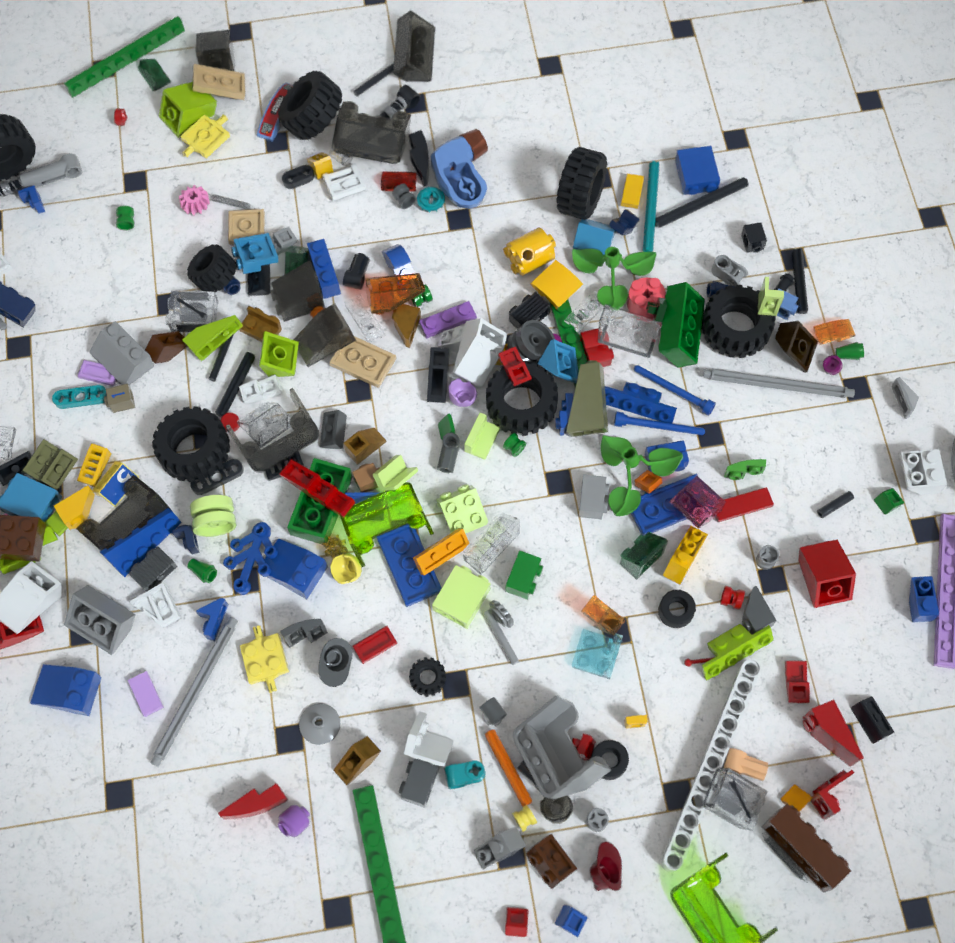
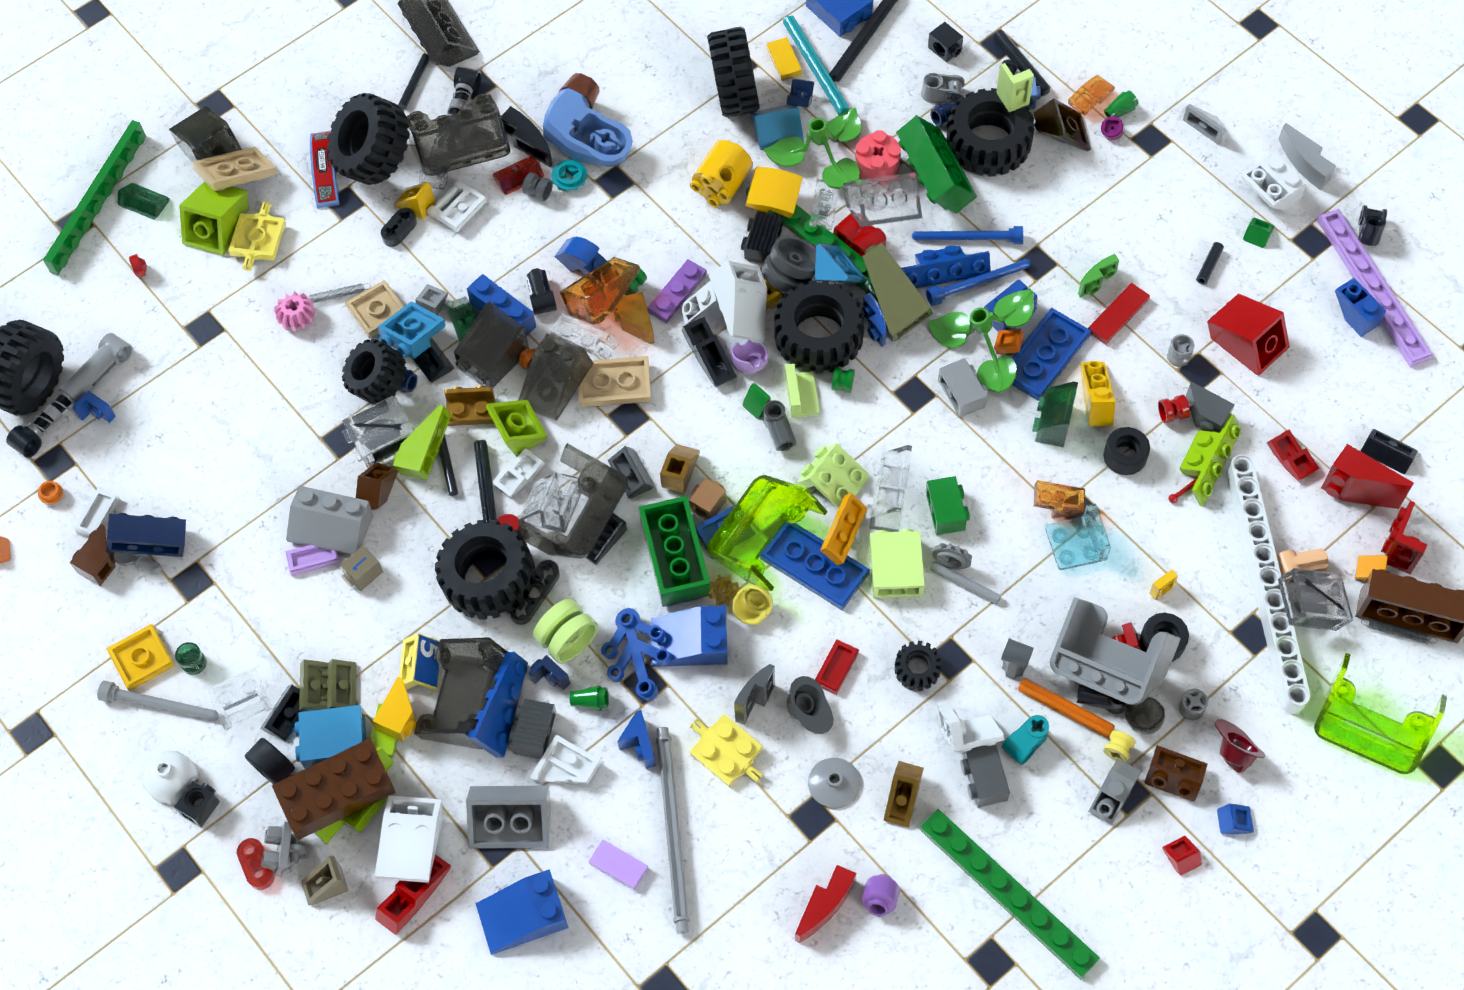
camera: 30 degrees left, 5 degrees down
teal beam [52,385,107,409] -> none
yellow slope [77,443,111,487] -> none
green wheel [116,206,134,230] -> none
red slope [279,460,355,518] -> none
yellowish green panel [372,455,418,491] -> none
red slope [498,346,532,387] -> none
dark green tile [646,297,667,322] -> none
clear pink slope [670,476,726,529] -> none
light grey piece [703,369,855,398] -> none

